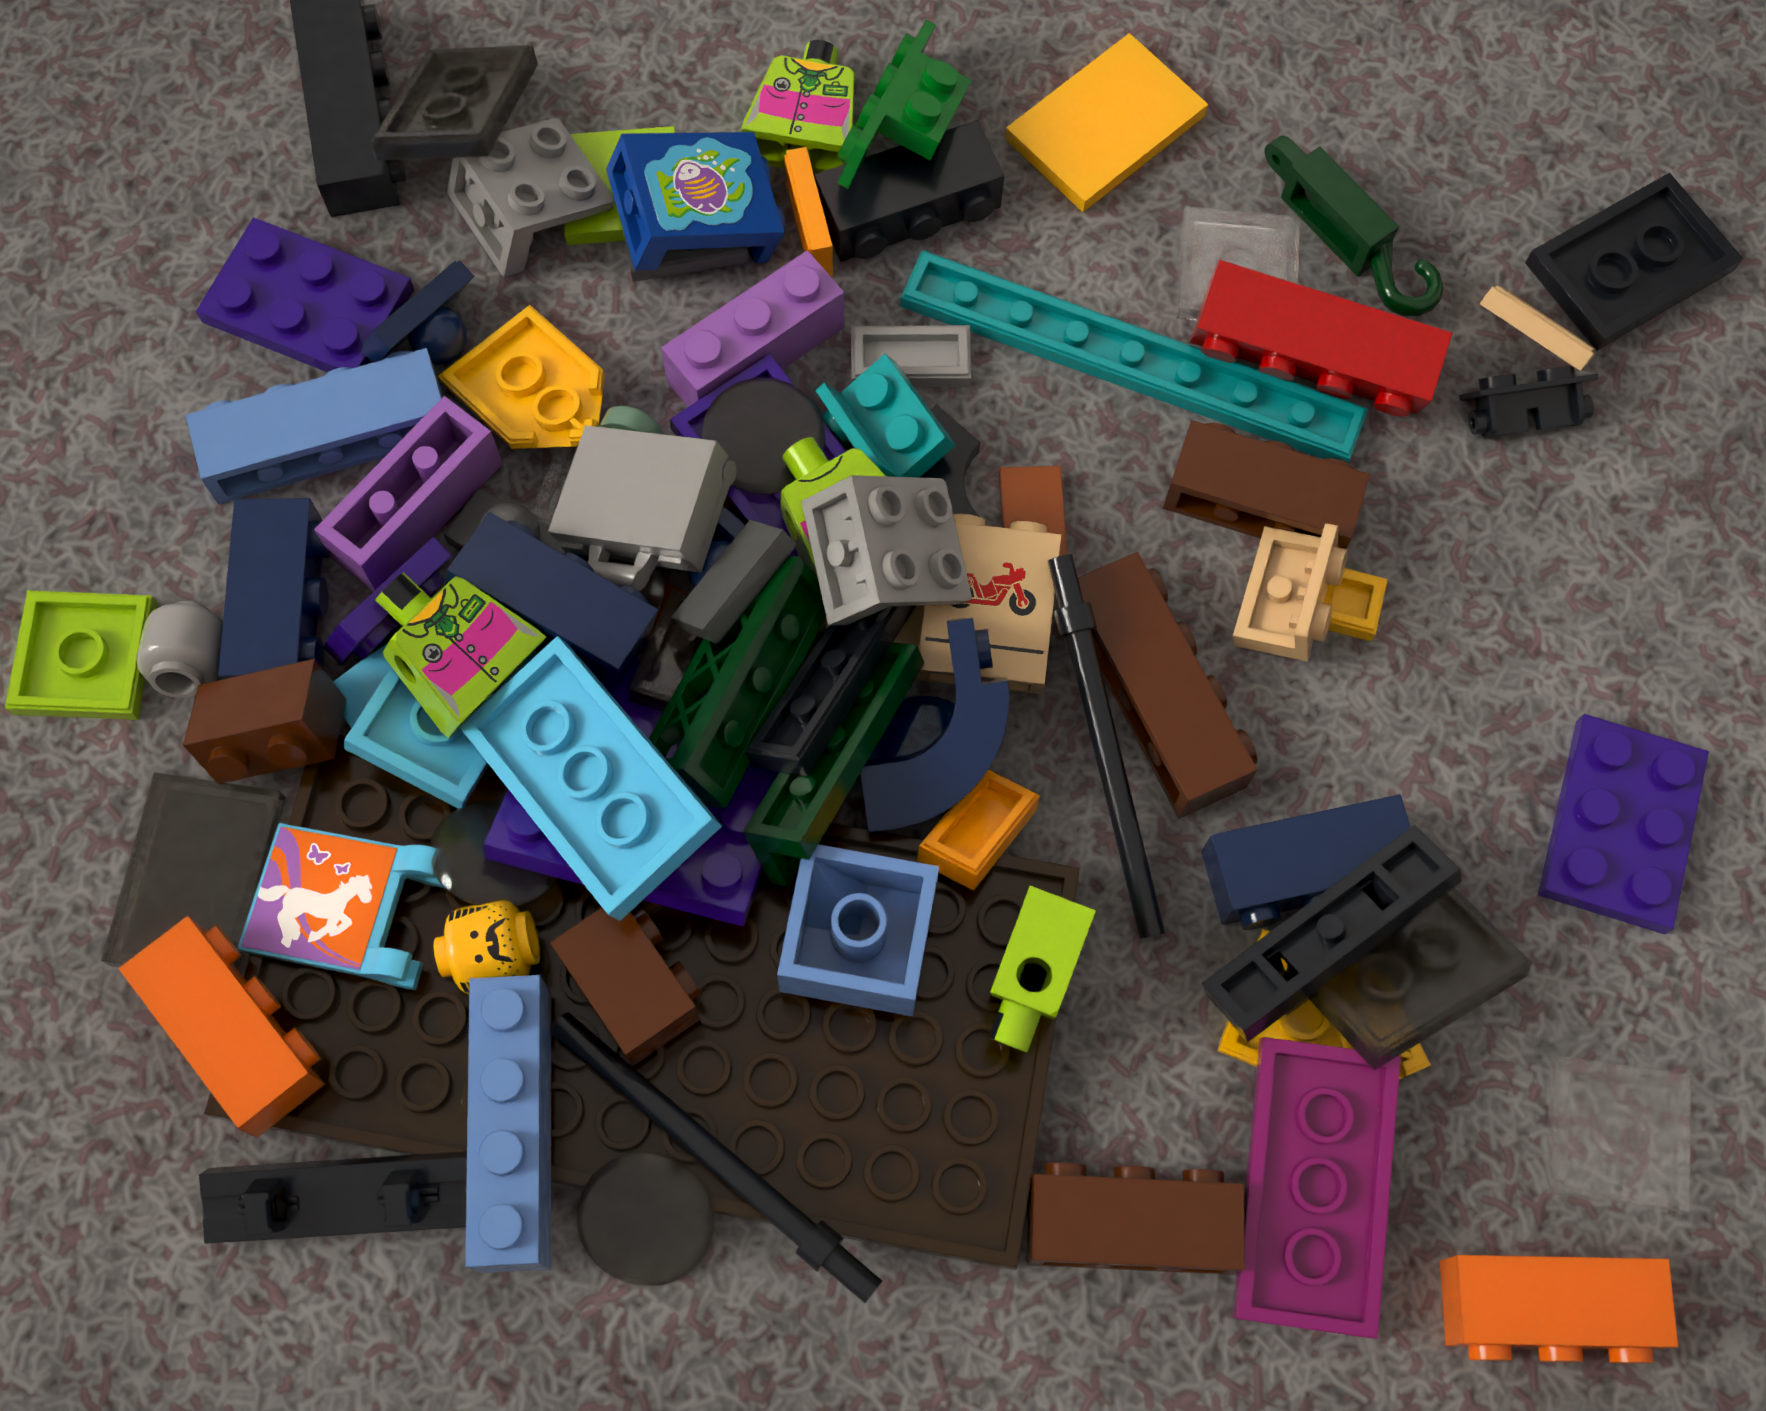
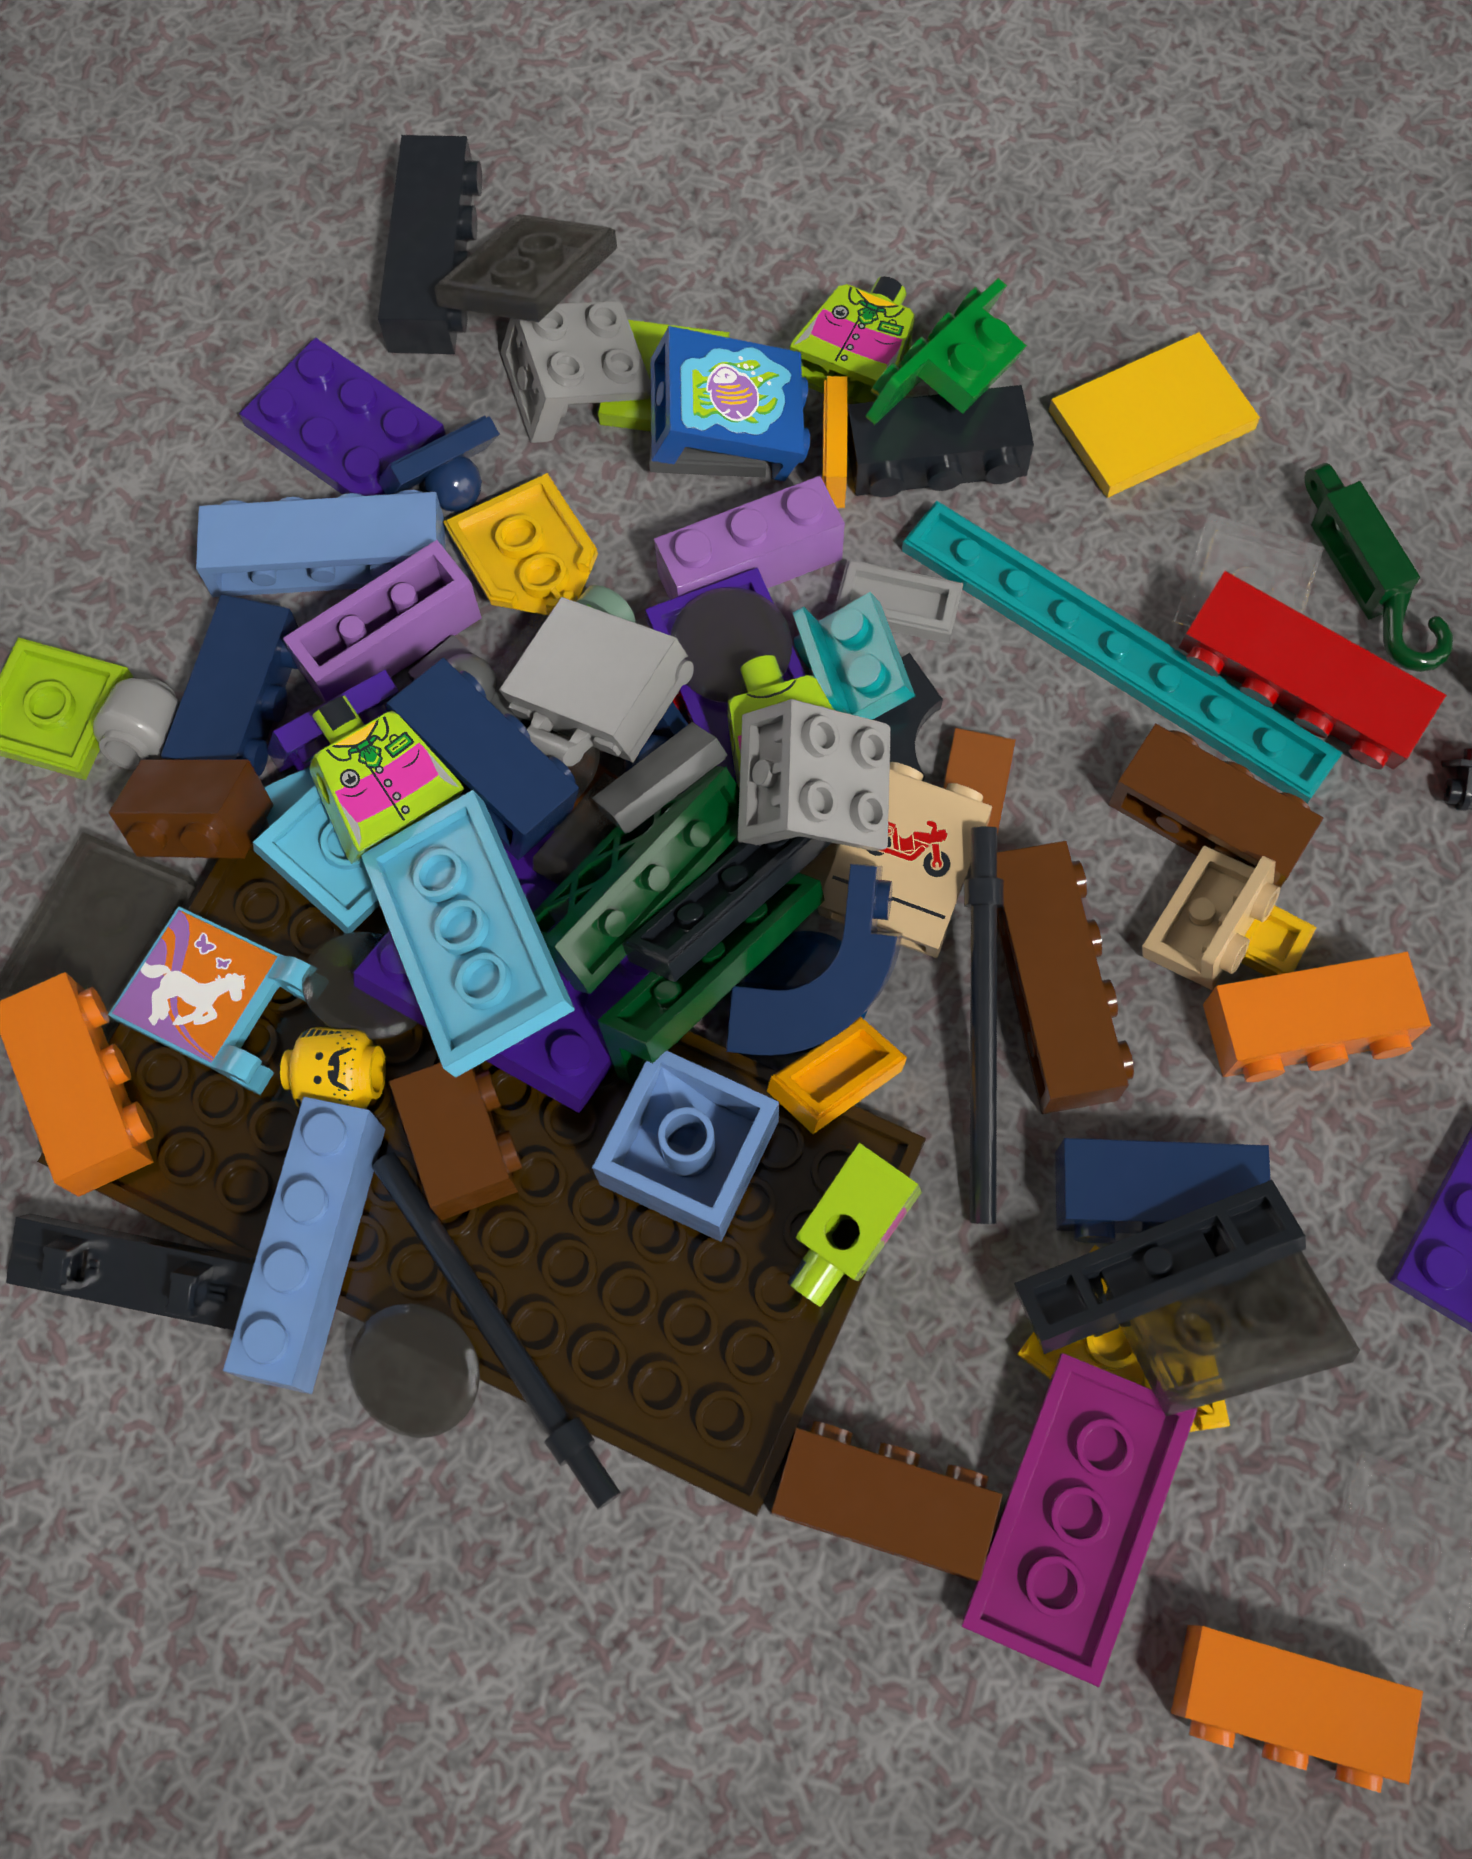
camera: 20 degrees right, 0 degrees up
none -> orange brick [1203,952,1431,1082]

